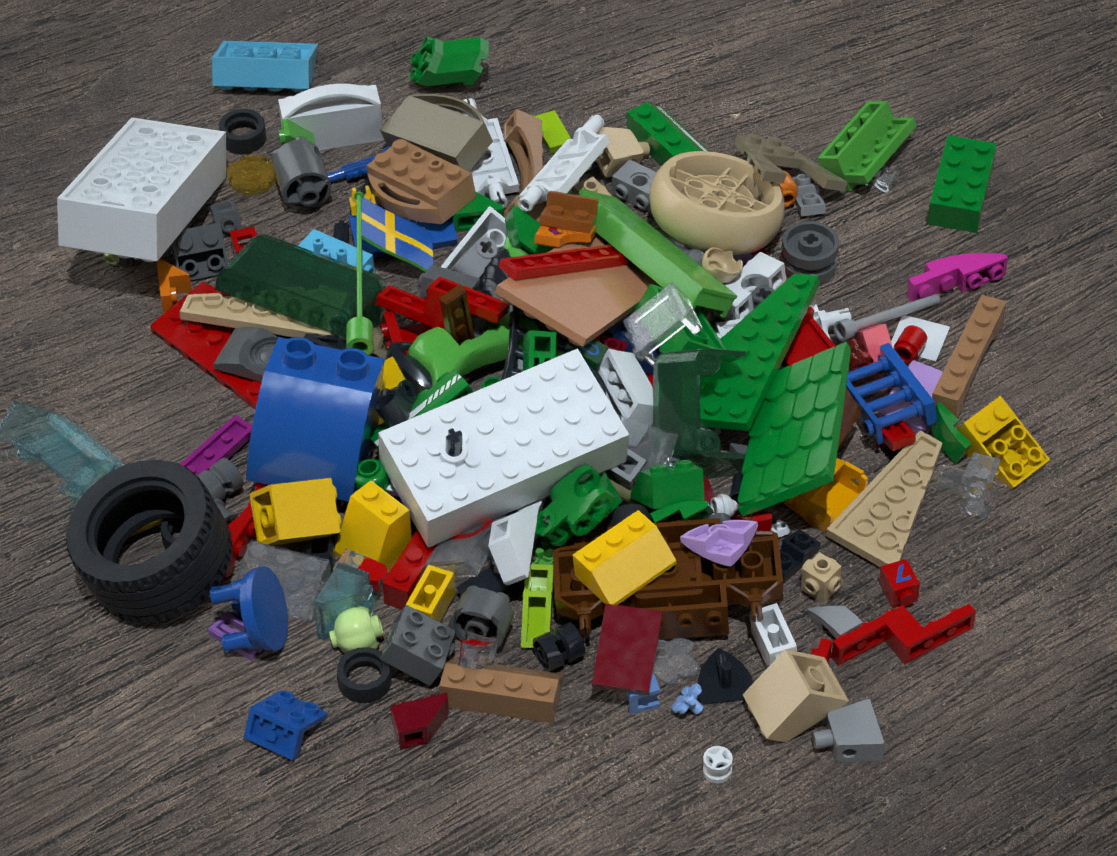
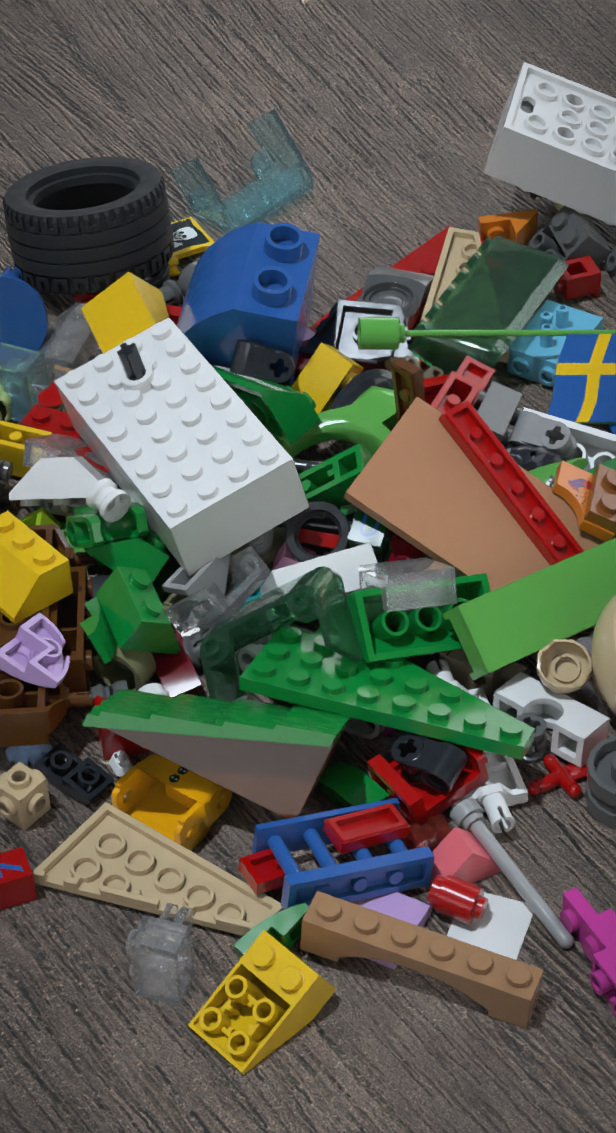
camera: 90 degrees right, 5 degrees down
none -> white wheel [86,478,131,523]
none -> red tile [323,803,410,854]
none -> black piece [391,734,468,793]

